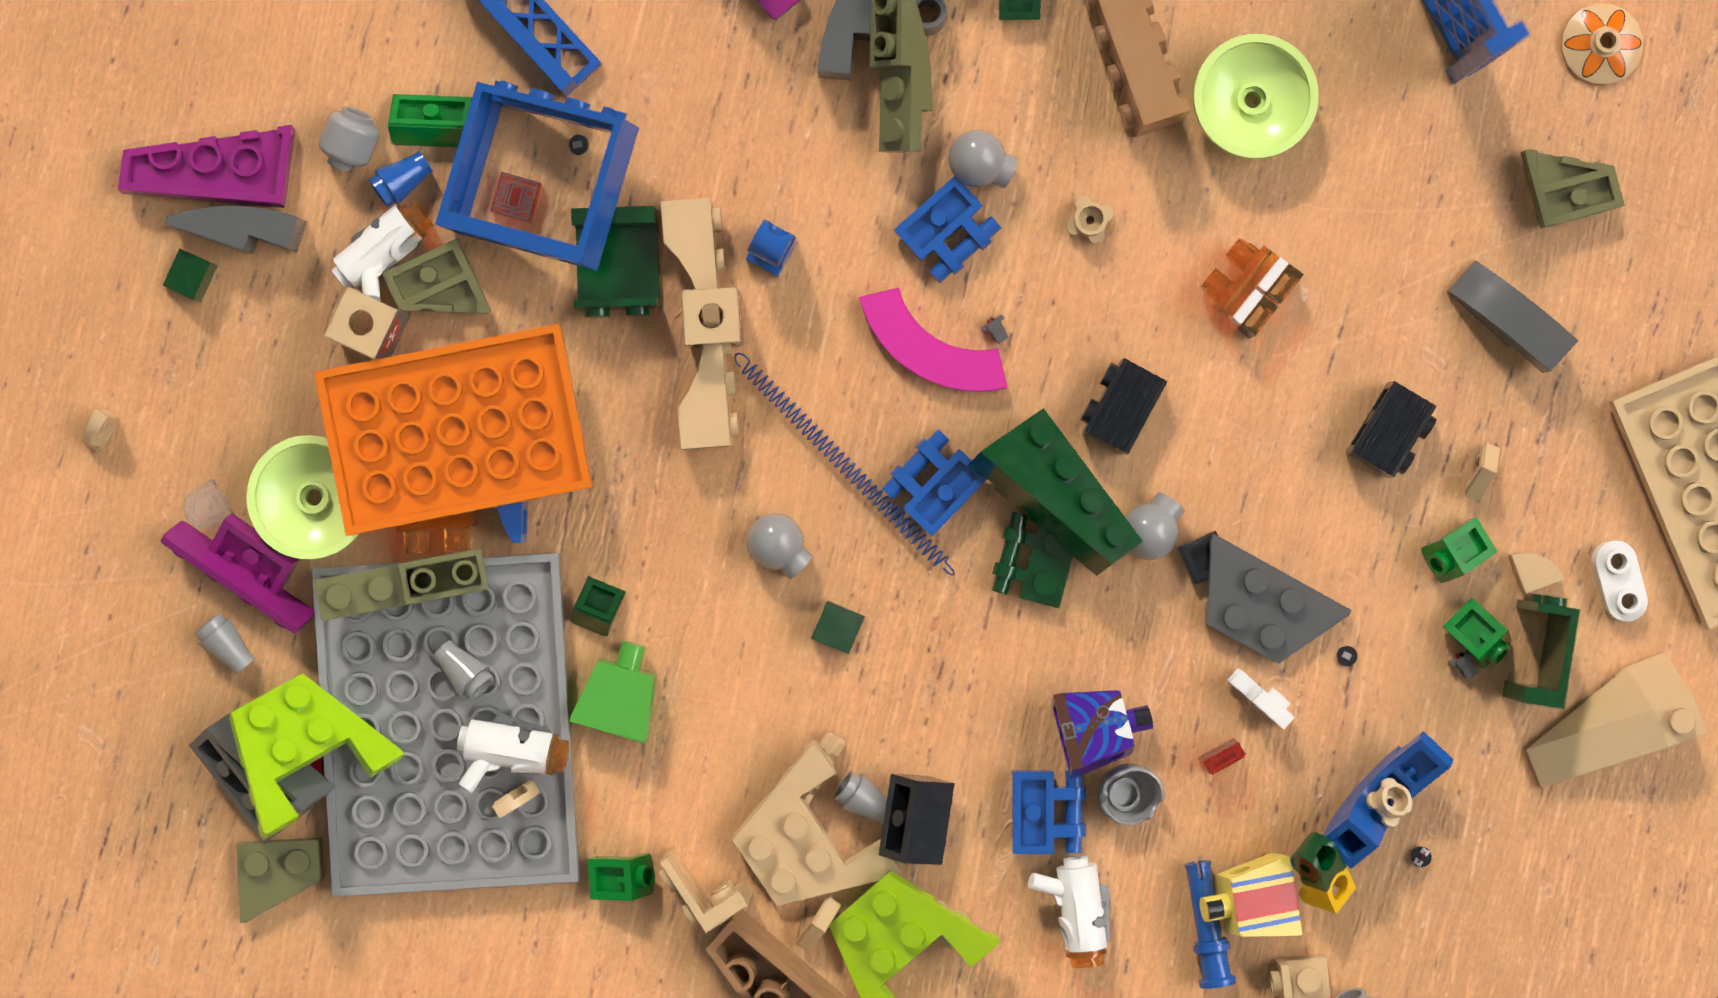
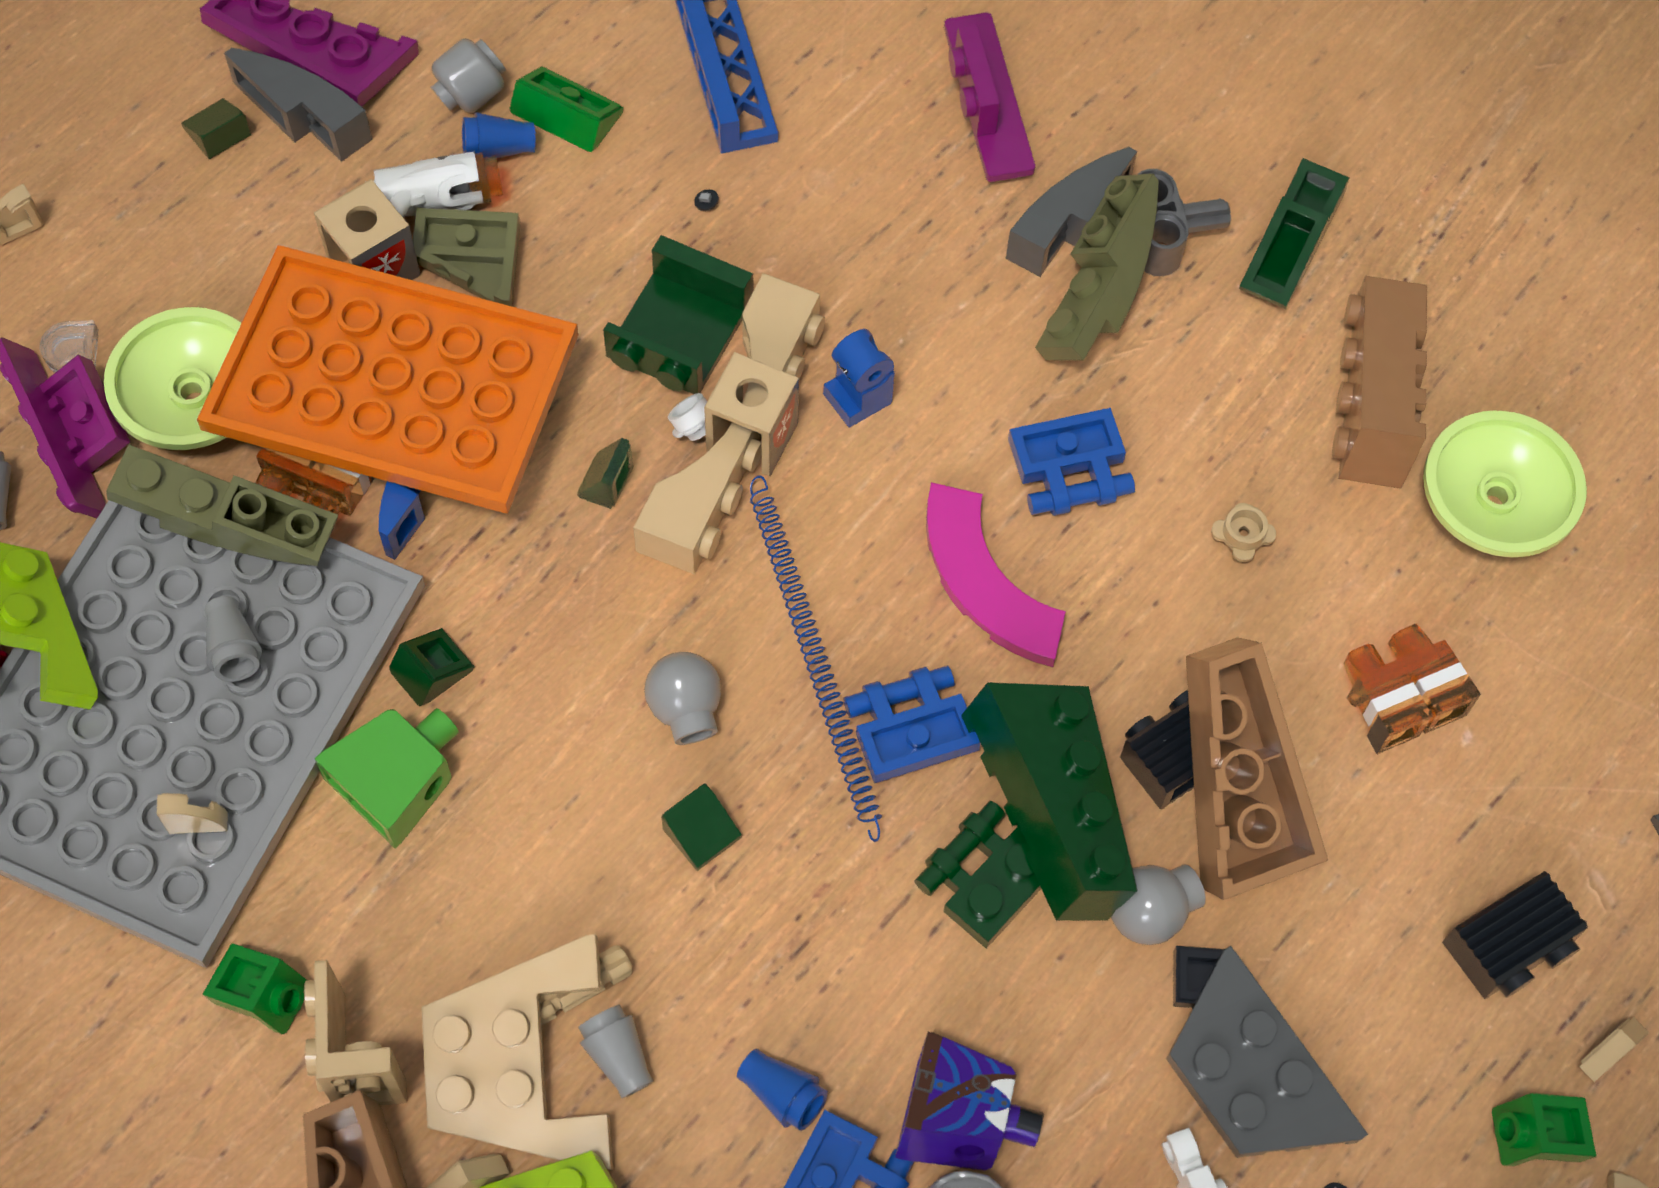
camera: 25 degrees right, 25 degrees down
blue window [435,80,639,271] -> none
white piece [457,714,570,793] -> none
clear red tile [490,172,542,223] -> none
black brick [878,774,955,865] -> none
light grey piece [949,130,1018,188] -> none
dark grey piece [980,315,1009,344] -> none
none -> slope [577,438,633,509]
none -> white plate [668,393,707,441]
none -> blue cone [737,1049,828,1131]
none -> medium nougat wedge [1186,637,1329,900]

